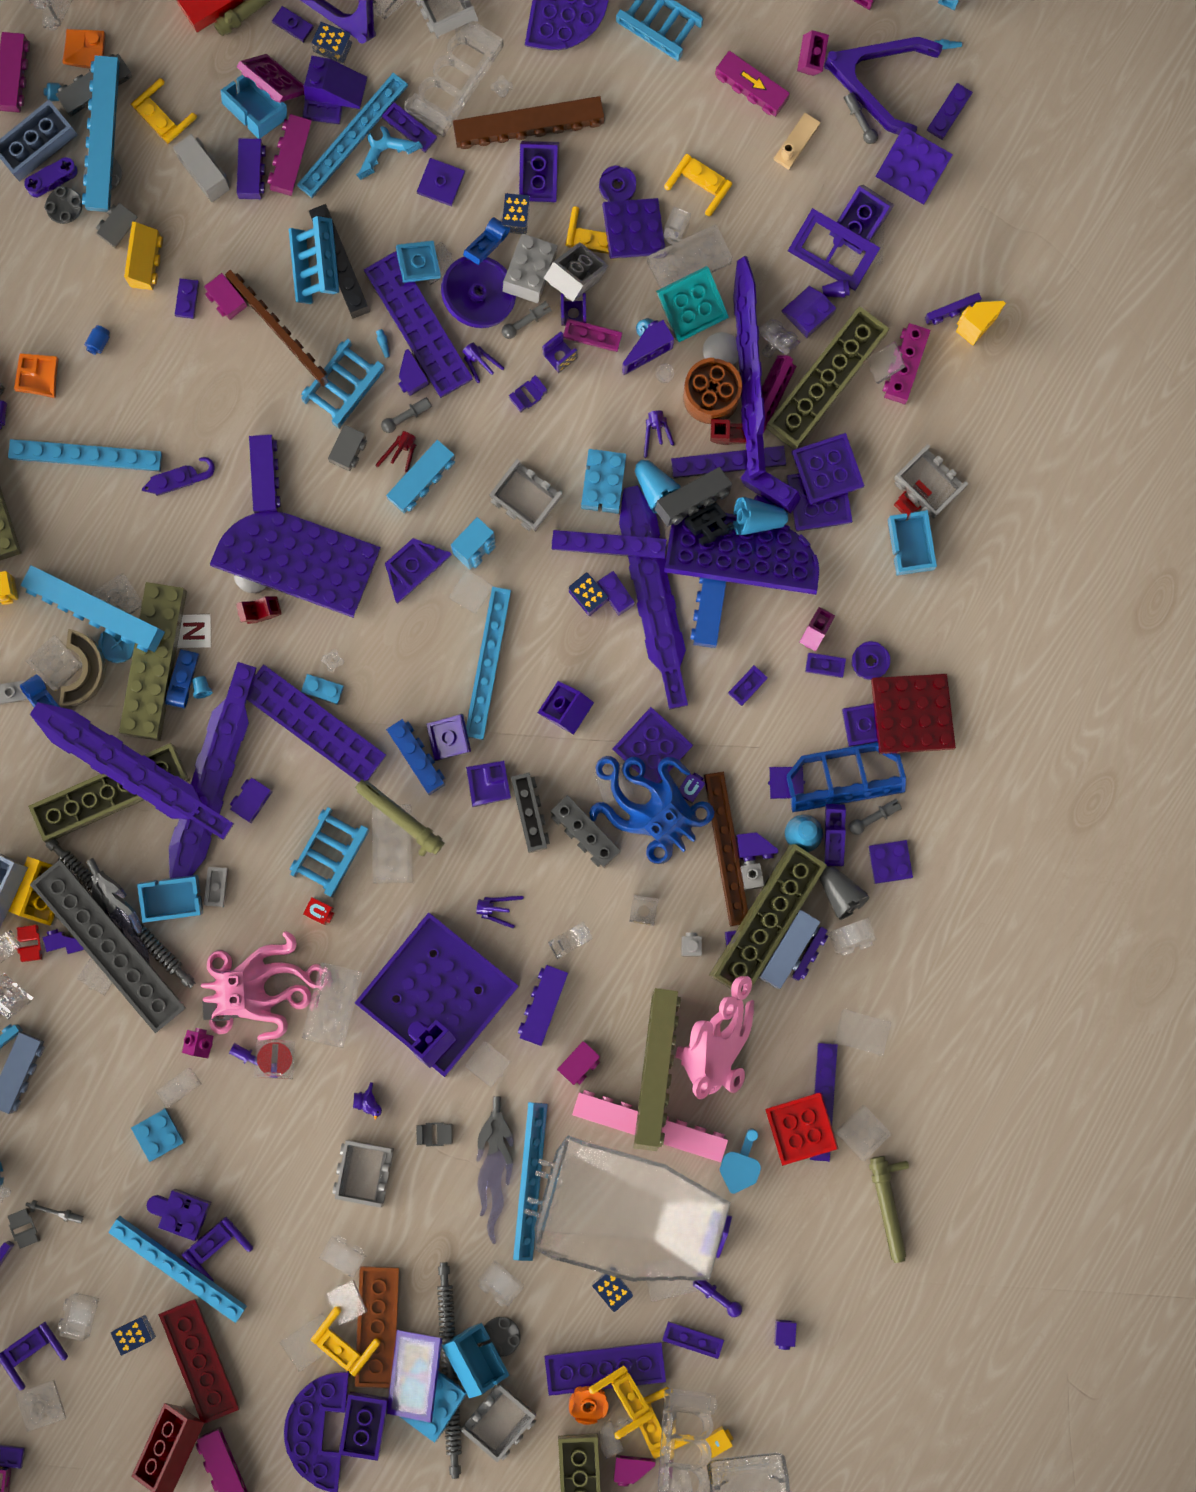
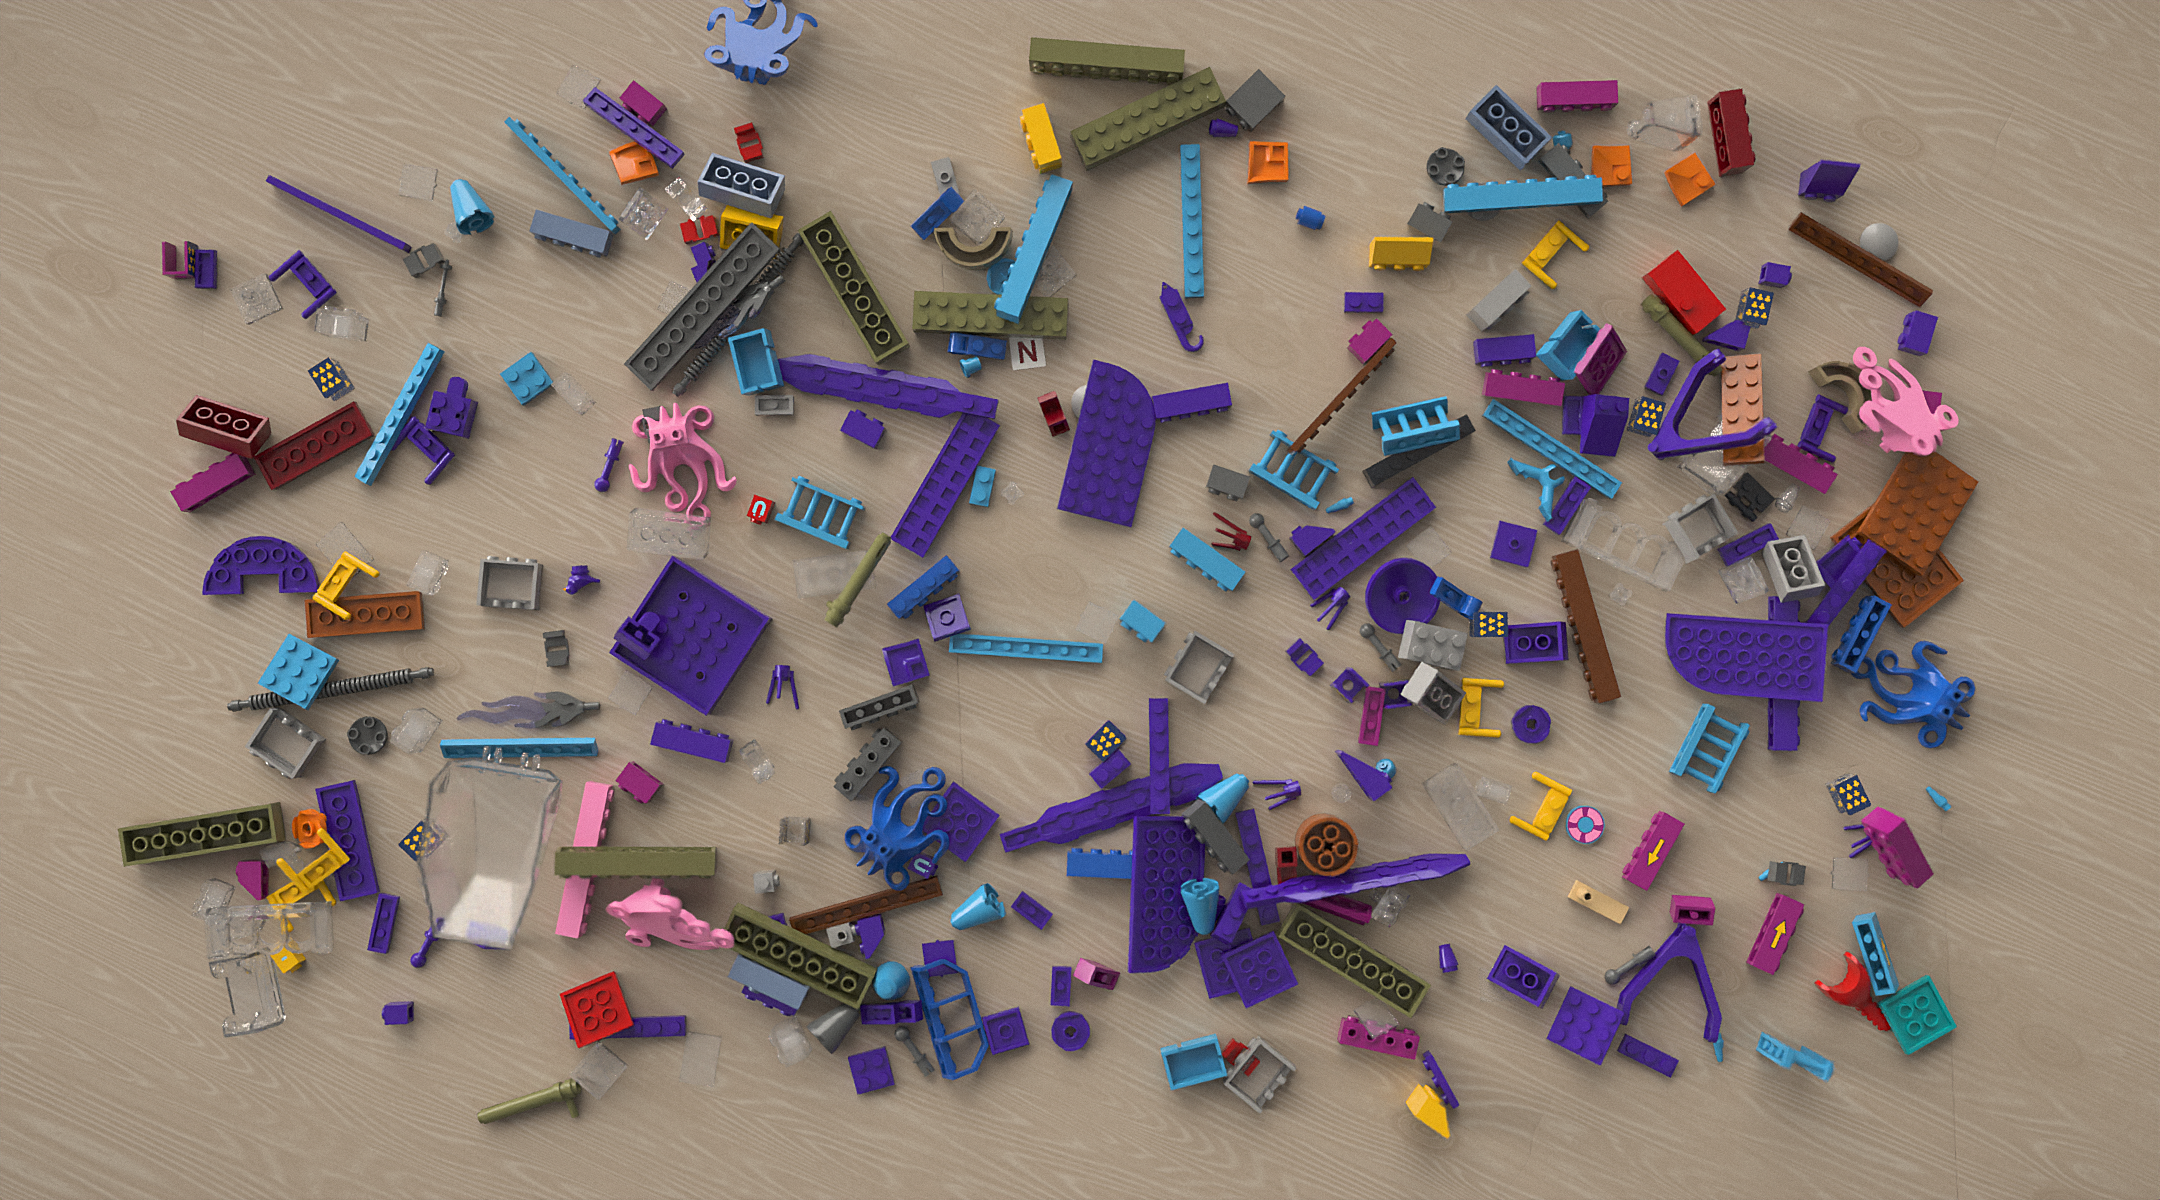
camera: 90 degrees right, 5 degrees up
dark purple piece [24,157,78,198] -> none
dark purple plate [30,702,234,840] -> none
magenta brick [182,1028,214,1059] -> none
clear piece [254,1039,295,1079] -> none
clear piece [326,1280,367,1326] -> none
dark purple brick [339,1391,389,1461] -> none
dark purple wing [385,538,452,604] -> none
clear door [387,1330,442,1422] -> none
dark azure plate [396,241,441,283] -> none
dark azure piece [442,1323,510,1399] -> none
dark purple slope [537,681,594,735] -> none
dark azure piece [581,449,626,514] -> none
dark purple plate [602,198,666,259] -> none
teal plate [656,266,729,342] -> none
black plate [684,502,734,545] -> none
light grey dish [703,332,739,366] -> none
dark azure piece [720,1128,761,1194] -> none
dark purple slope [781,286,836,338] -> none
dark purple door [788,208,880,291] -> none
dark red plate [871,674,956,754] -> none
none -> dark azure cone [950,883,1006,930]
none -> tile [1565,805,1605,844]

